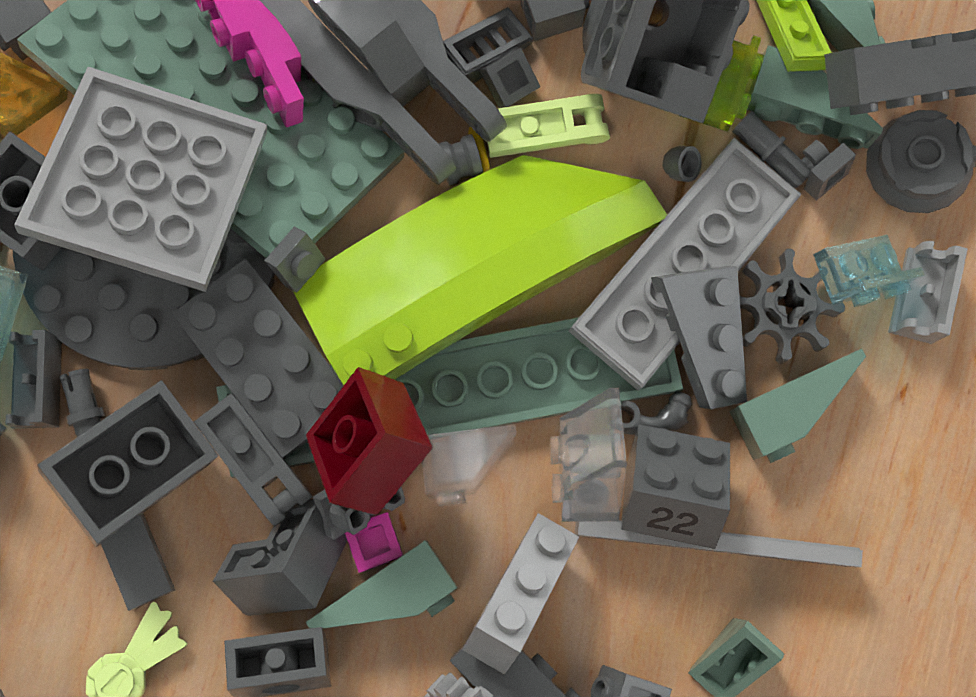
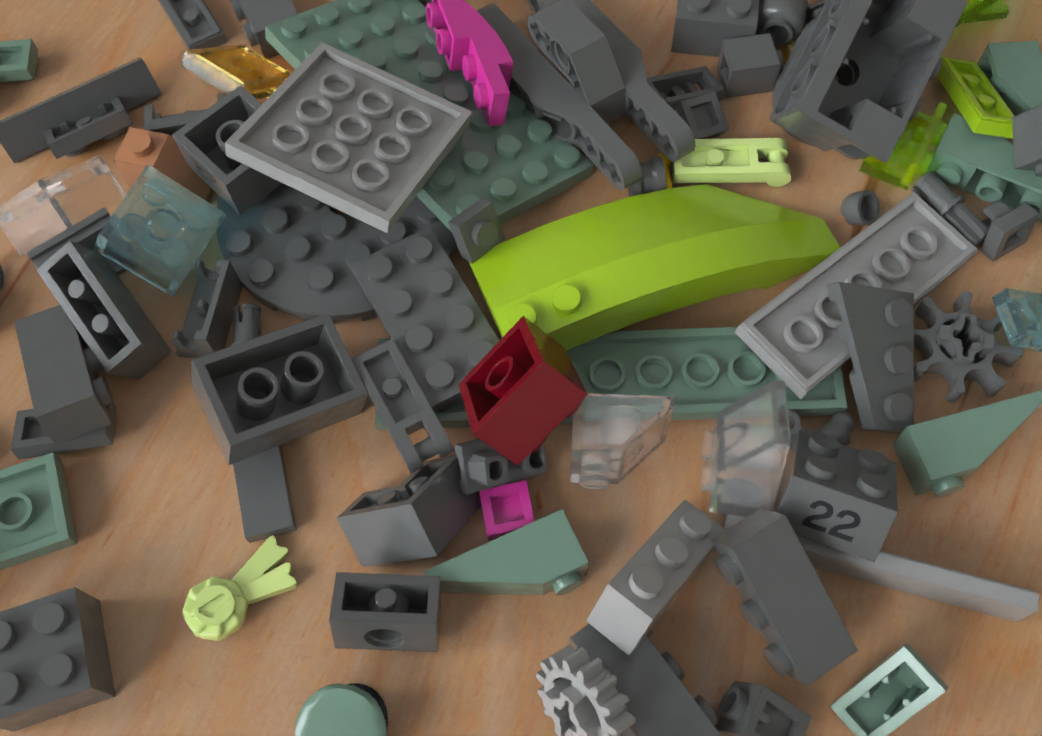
camera: 15 degrees right, 15 degrees down
none -> dark grey brick [711,508,858,686]

